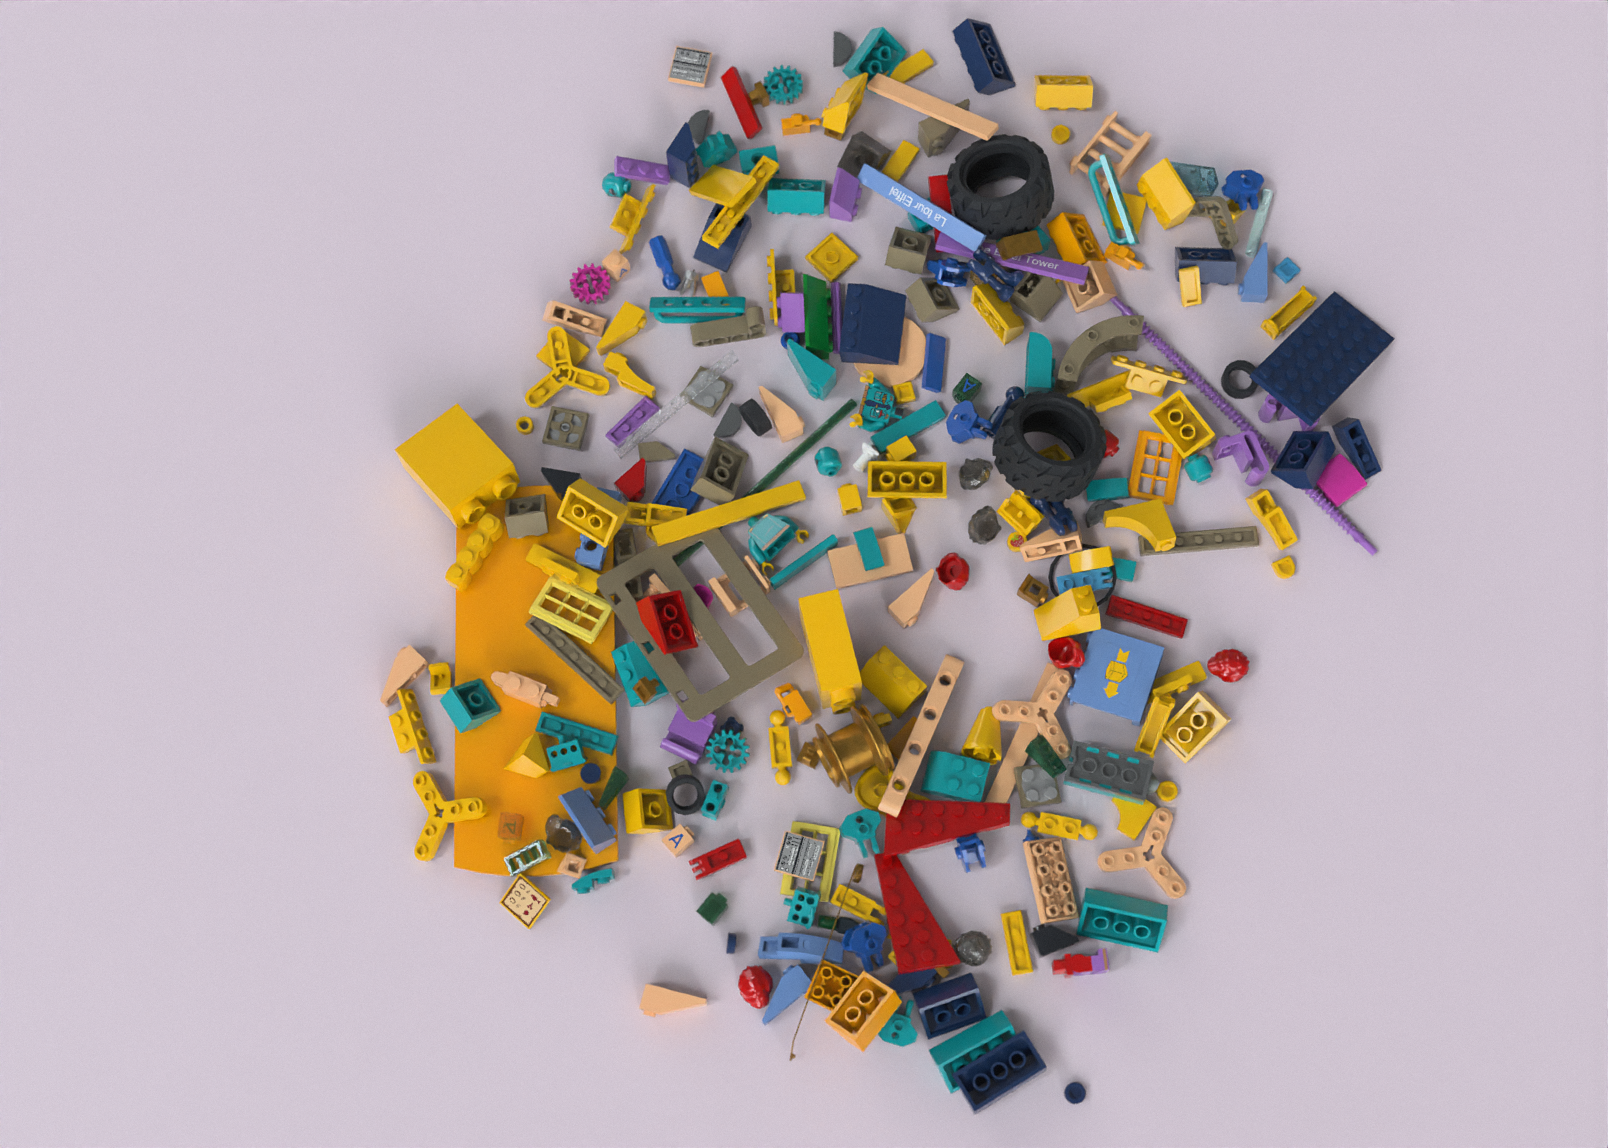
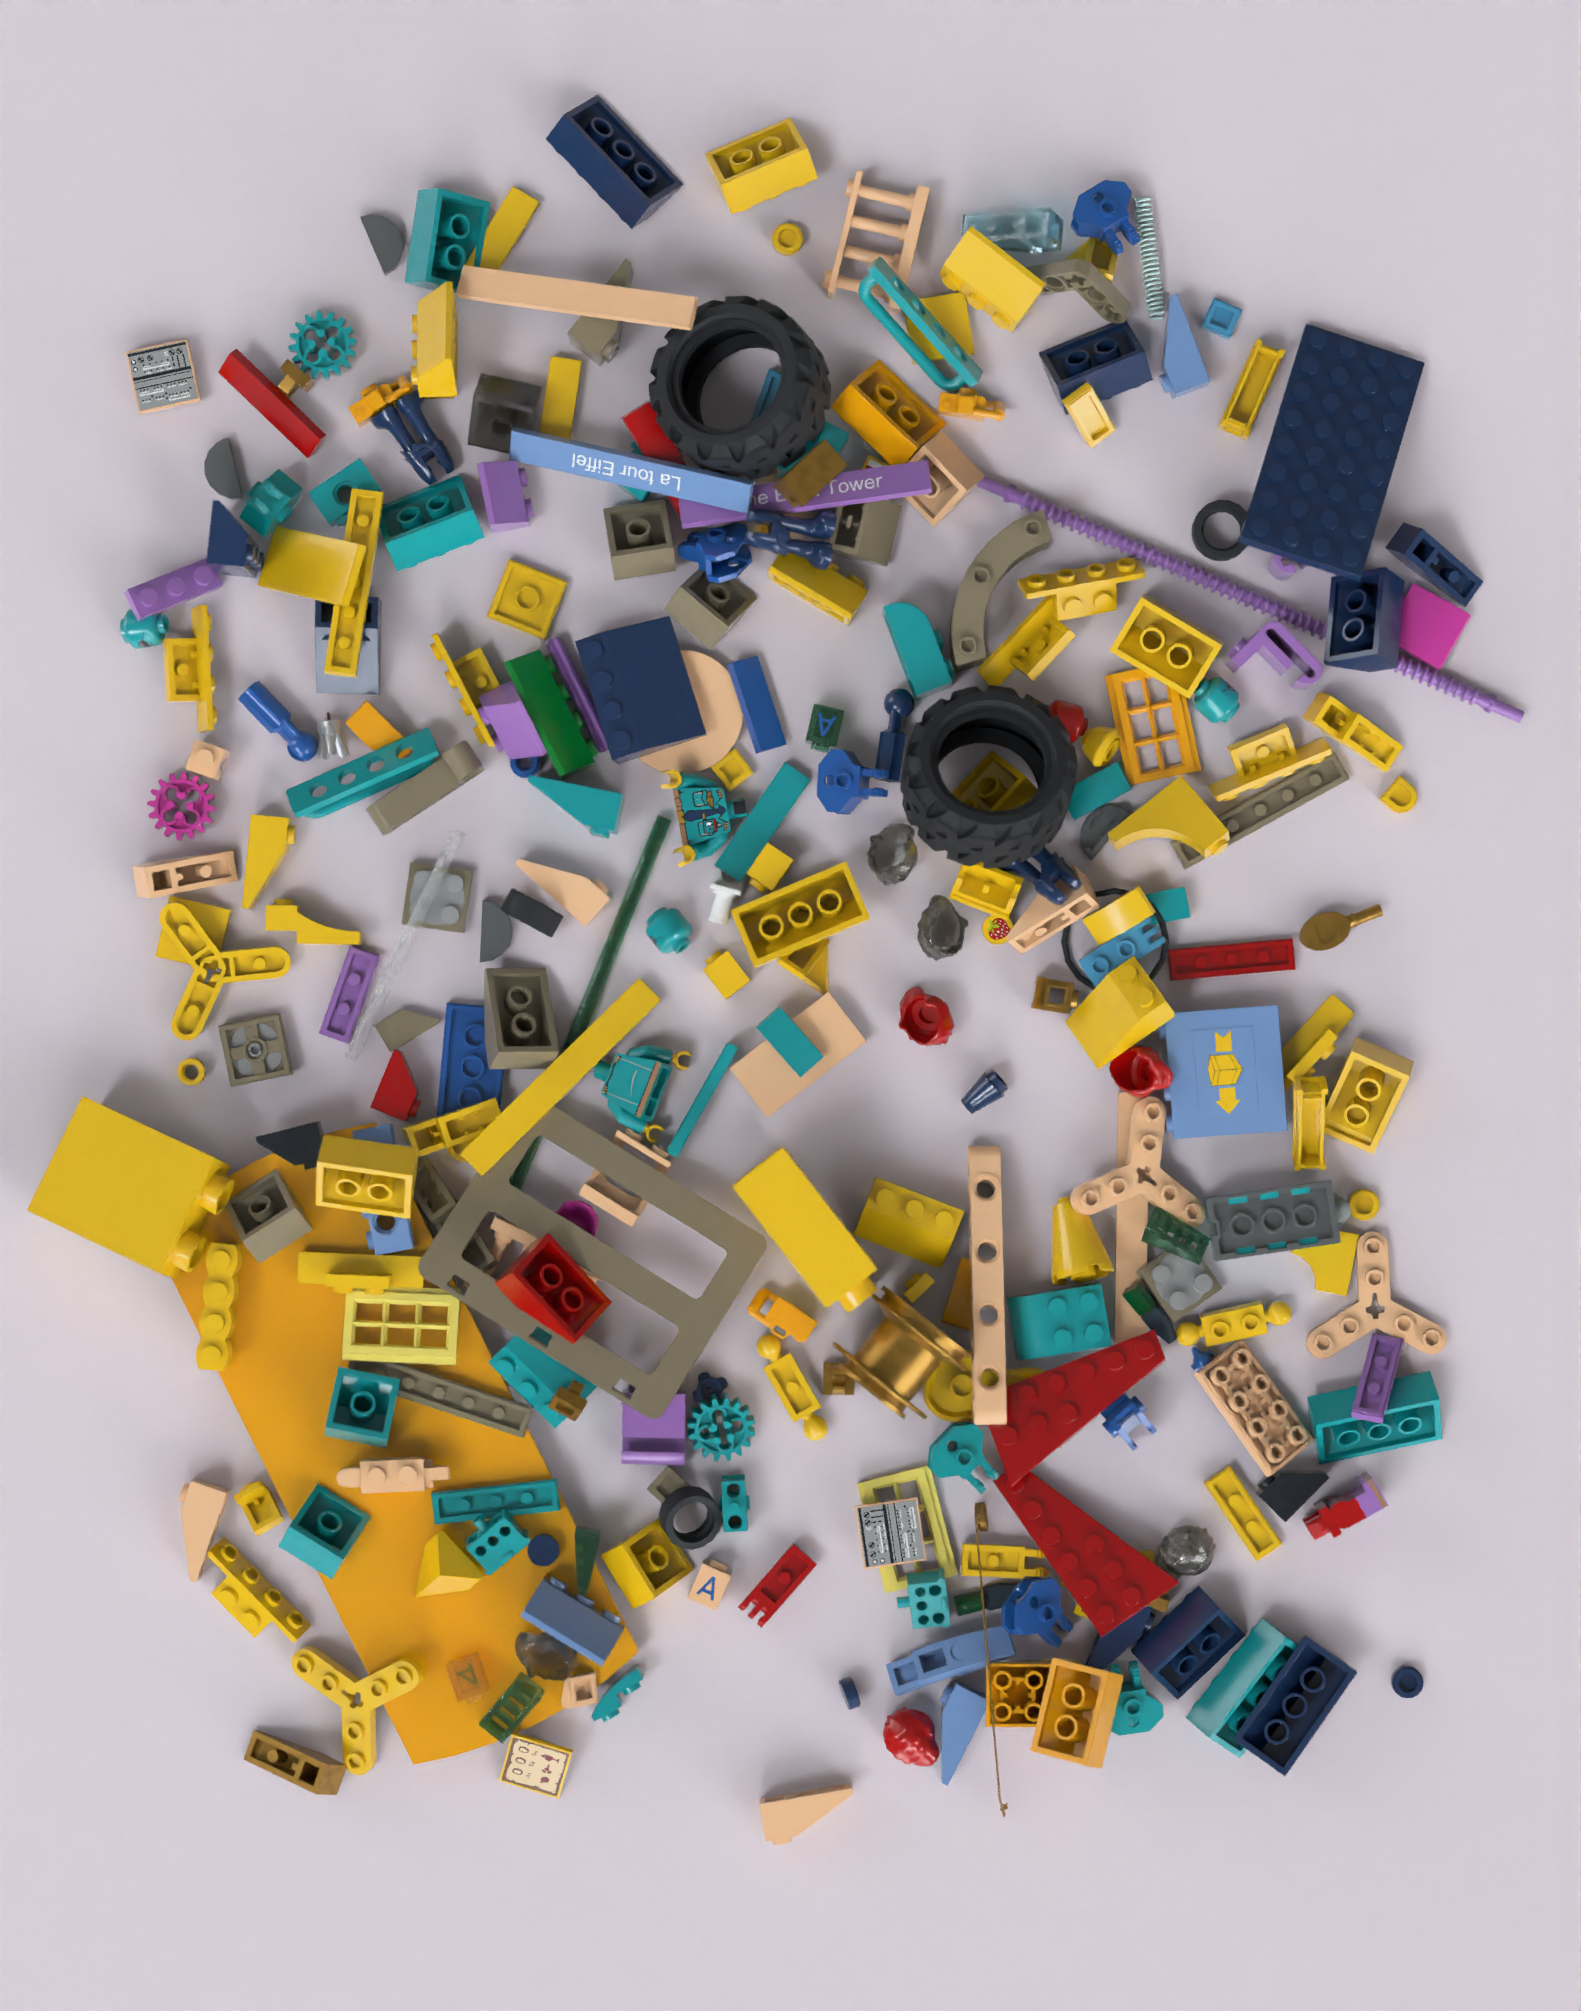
camera: 20 degrees left, 15 degrees up
clear green brick [696,892,729,926] -> none
light nougat slope [888,568,934,629] -> none
red hair [1207,649,1250,683] -> none
none -> pearl gold slope [243,1730,347,1795]
none -> teal slope [324,1367,401,1448]
none -> dark blue piece [371,389,455,485]
none -> dark blue cone [961,1069,1008,1114]
none -> yellow cone [1080,726,1121,767]
none -> piece [1122,1282,1177,1344]
none -> yellow bracket [1208,723,1332,801]
none -> pearl gold piece [1299,904,1383,951]
none -> medium lavender tile [1351,1333,1404,1424]

